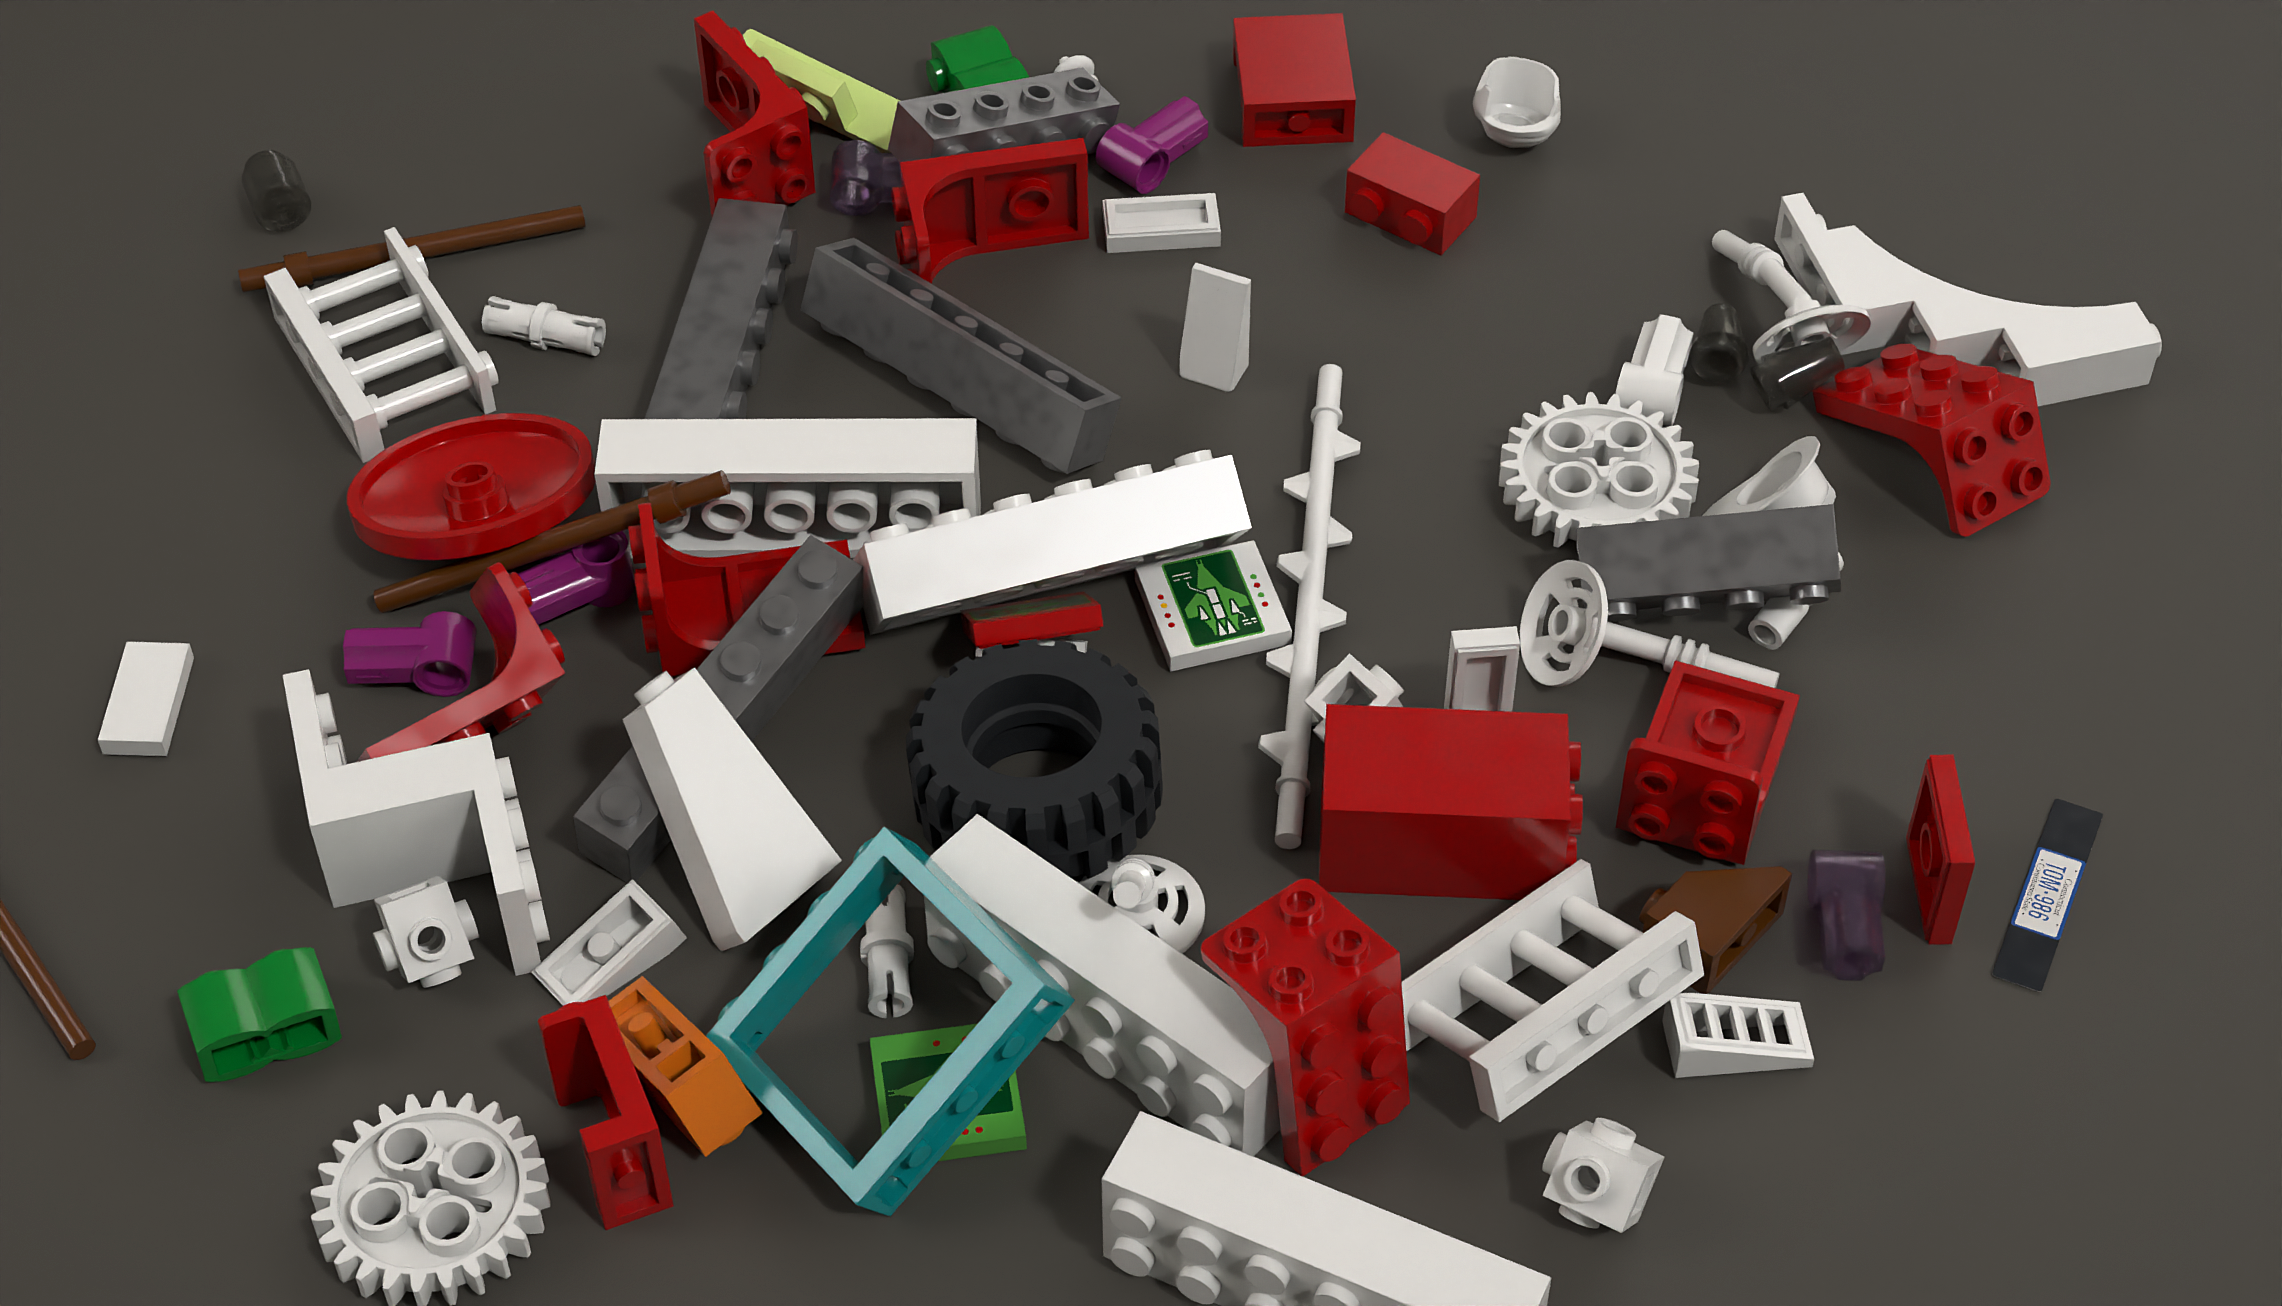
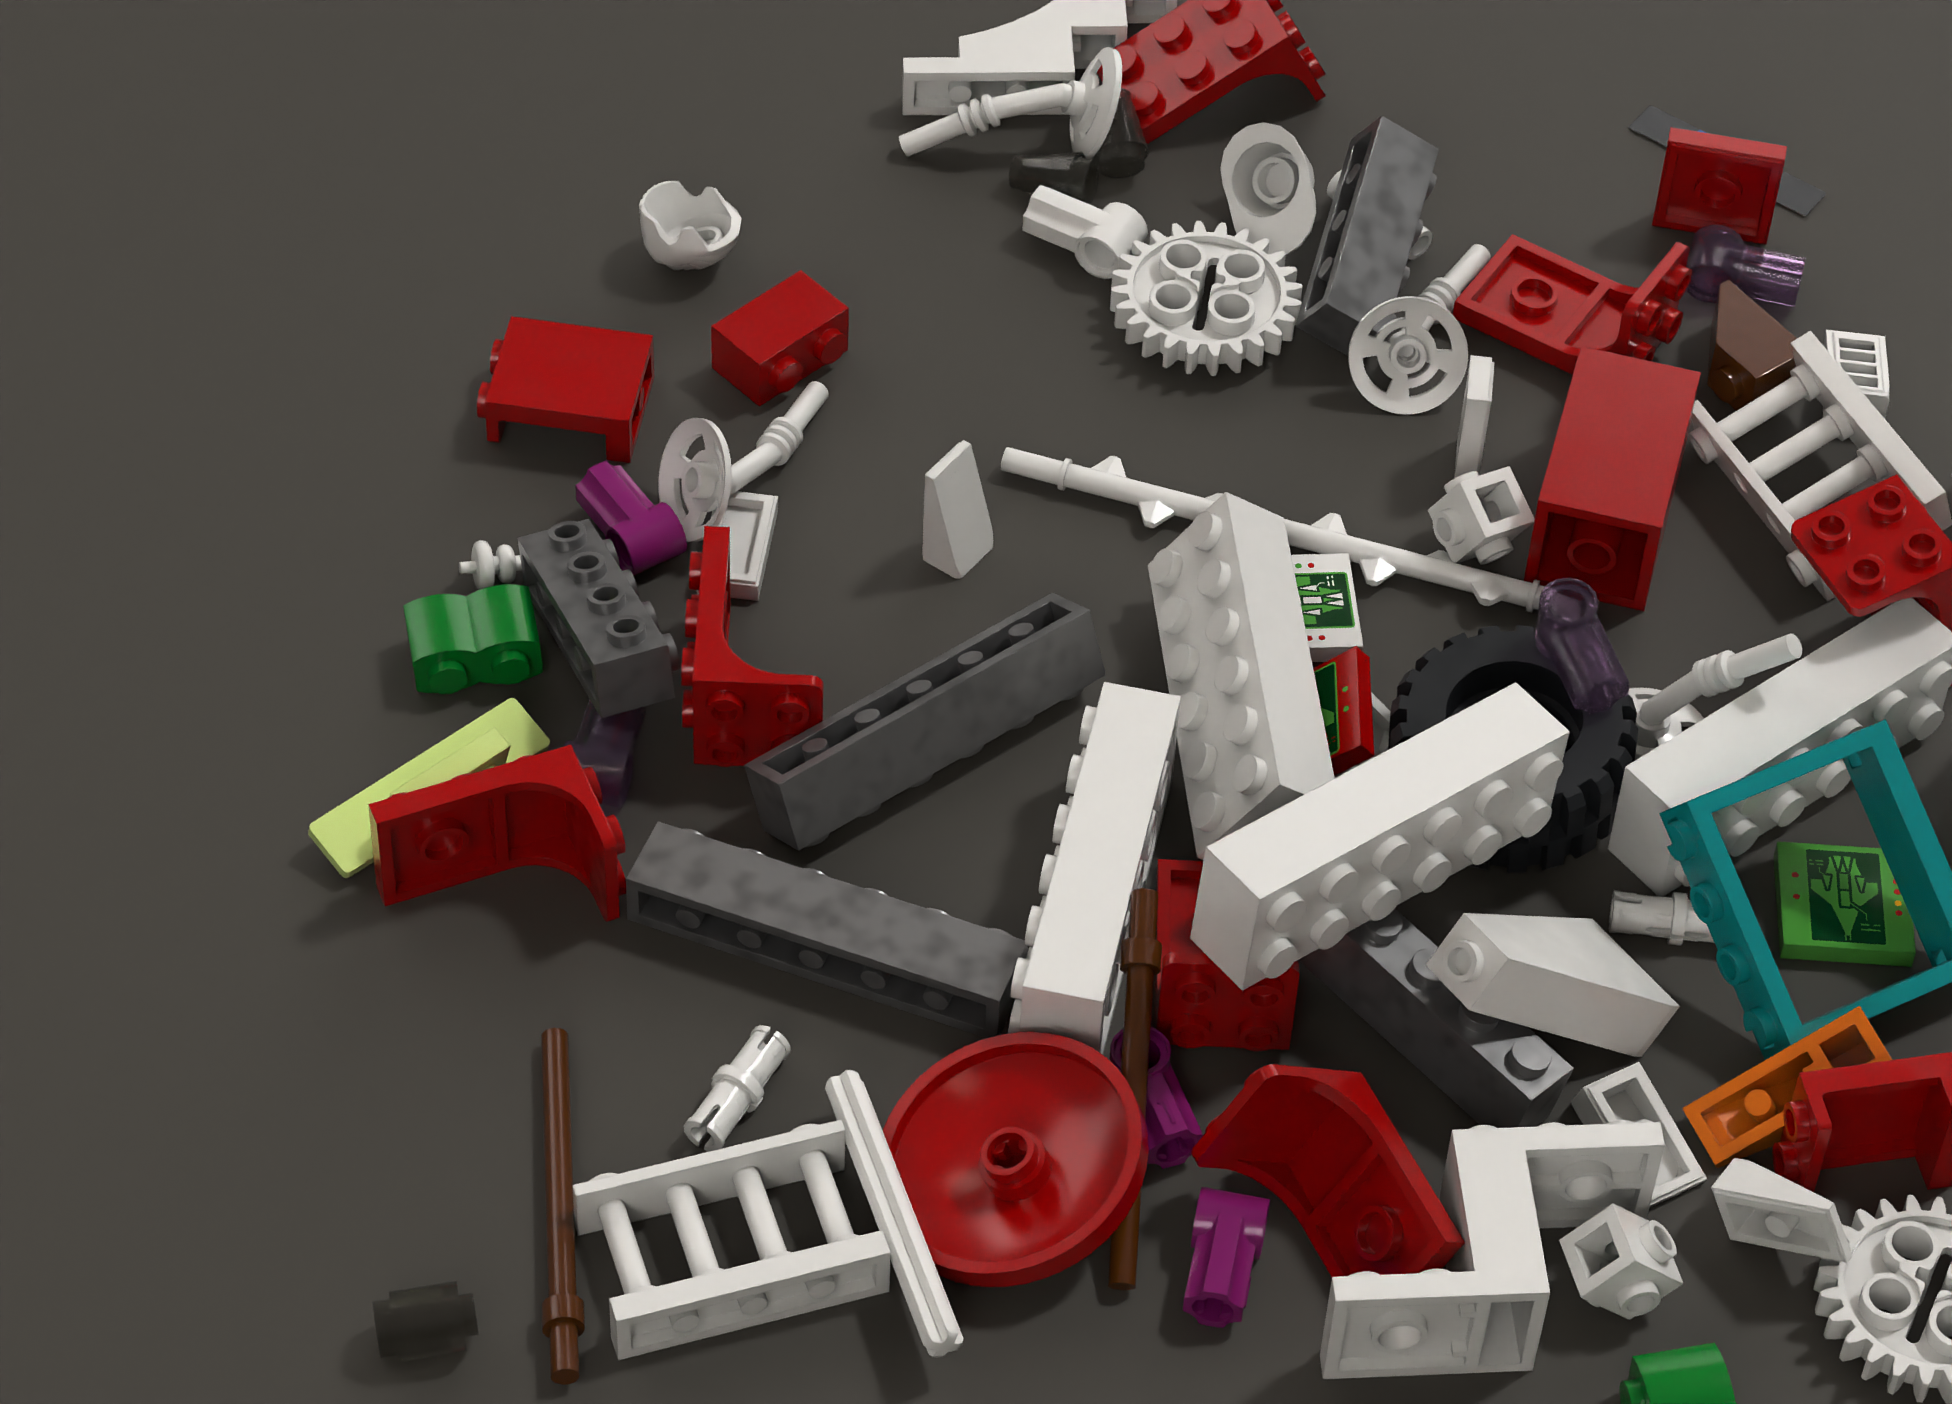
camera: 80 degrees left, 0 degrees up
none -> white dish [658,381,829,542]
none -> white axle [825,1070,963,1358]
none -> white brick [1190,682,1570,991]
none -> clear purple piece [1535,578,1629,715]
none -> white slope [1711,1158,1853,1263]

